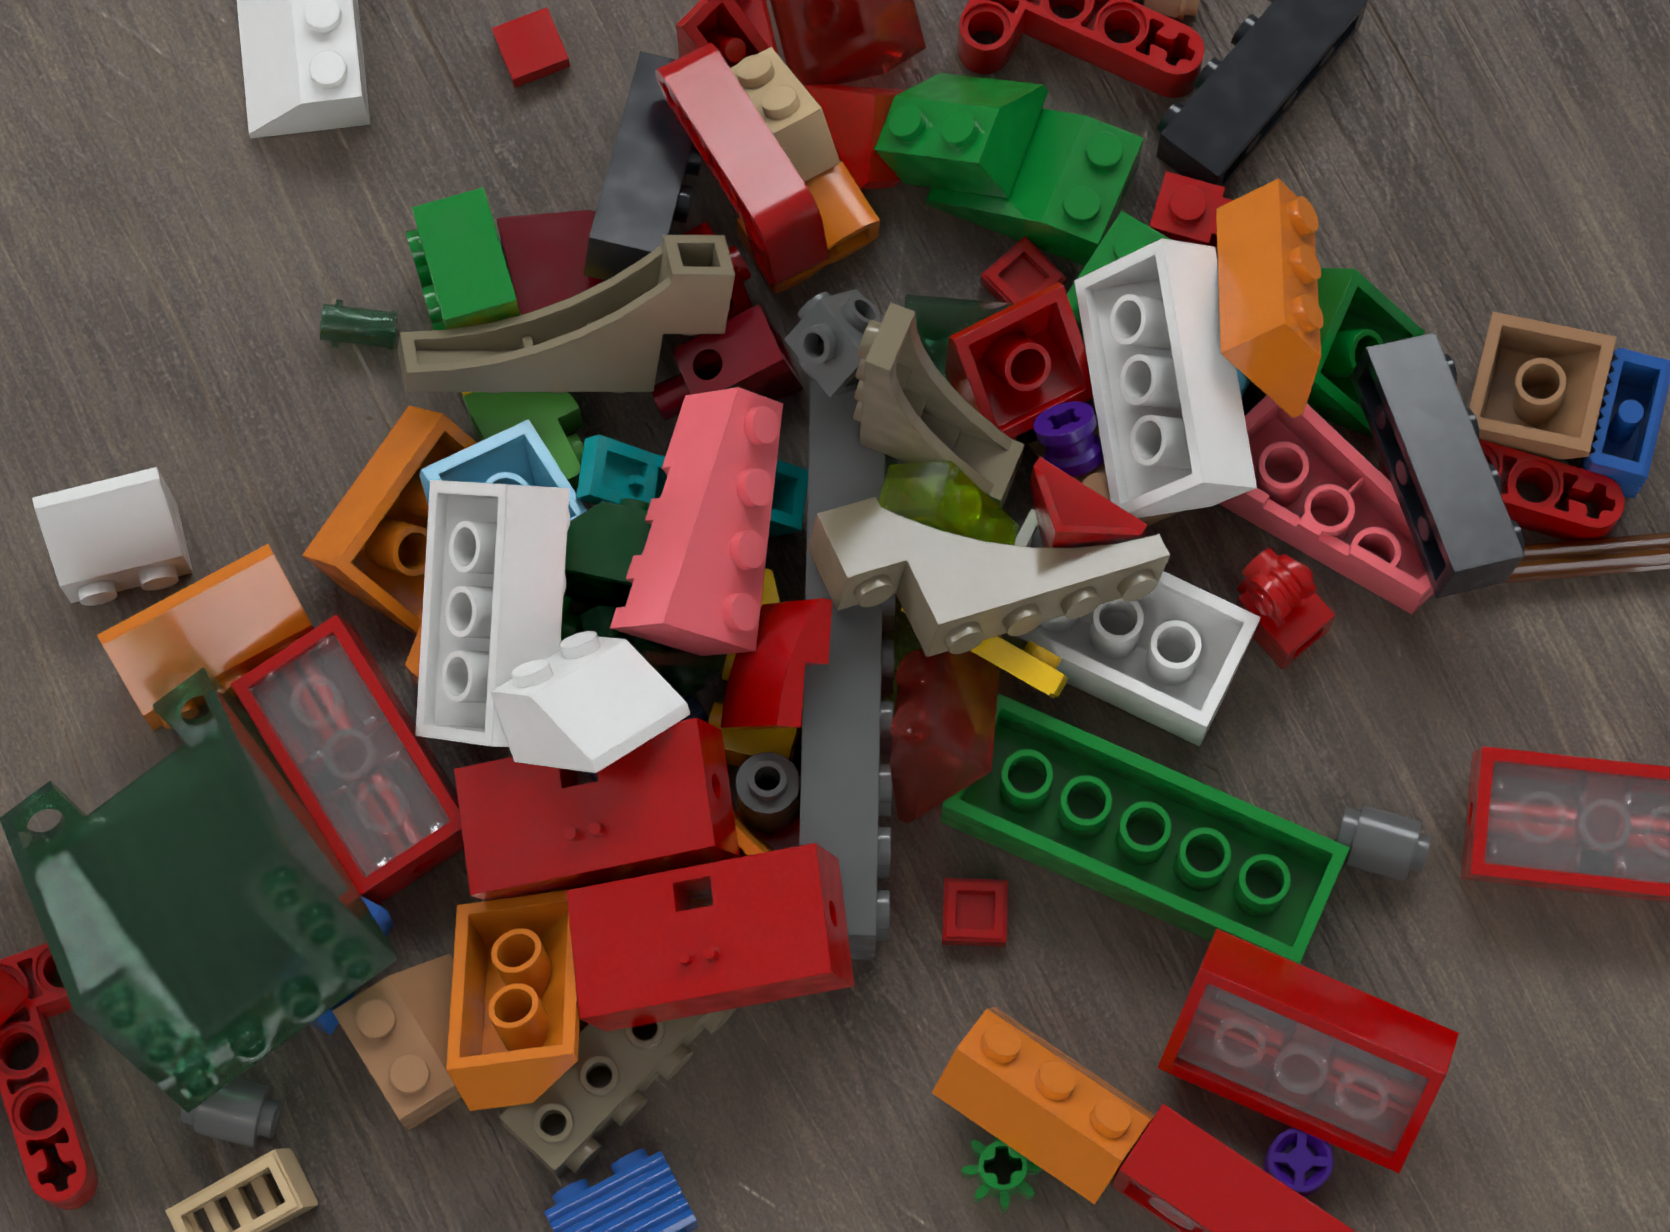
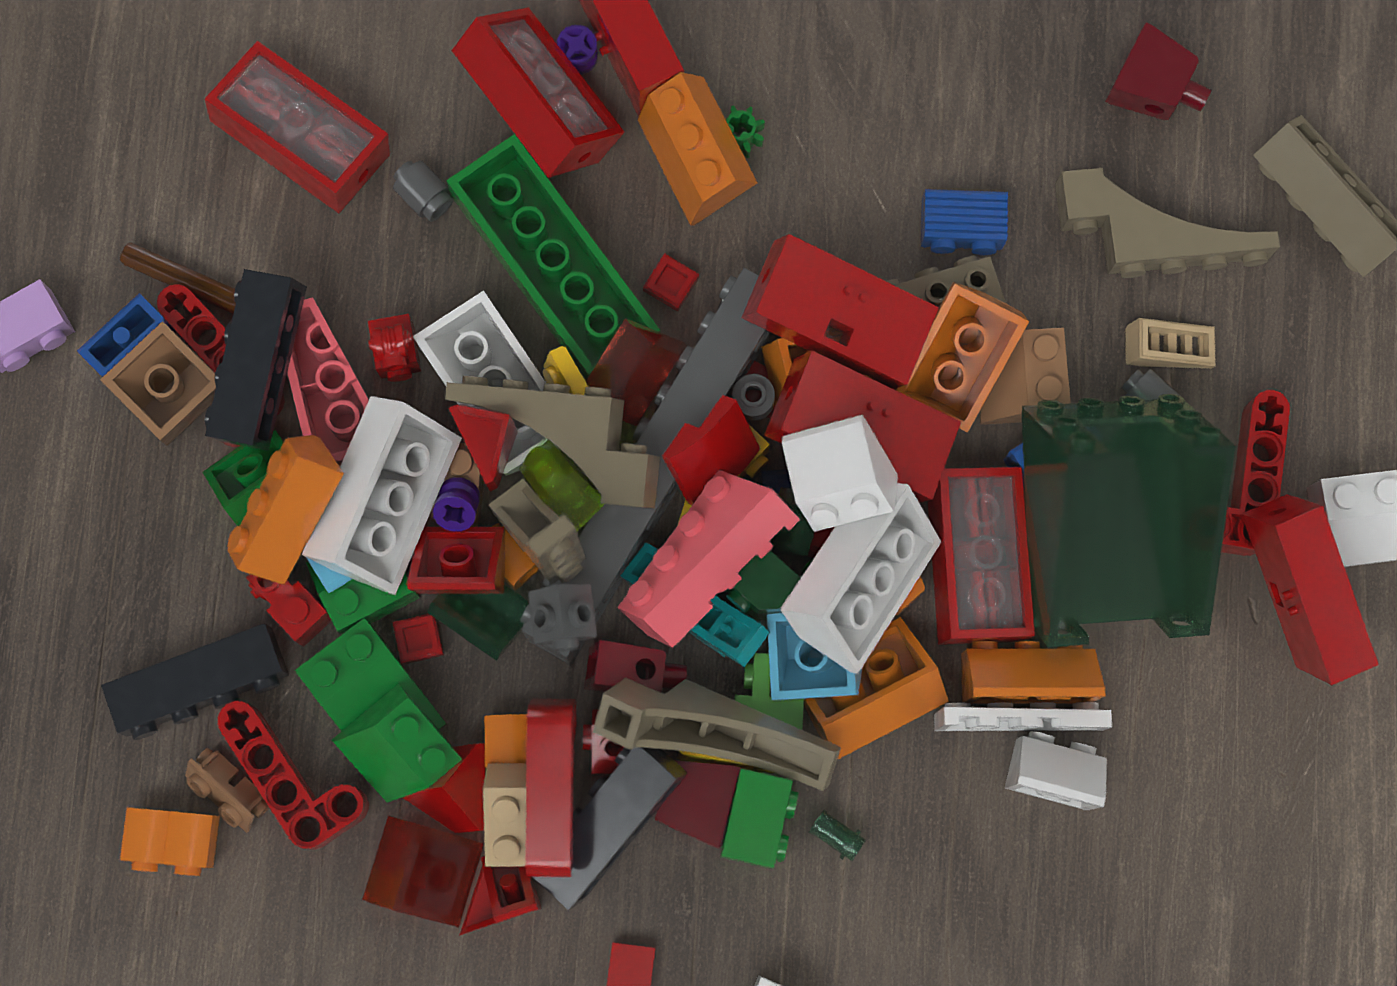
camera: 155 degrees left, 5 degrees up
none -> white wing [934,702,1112,731]

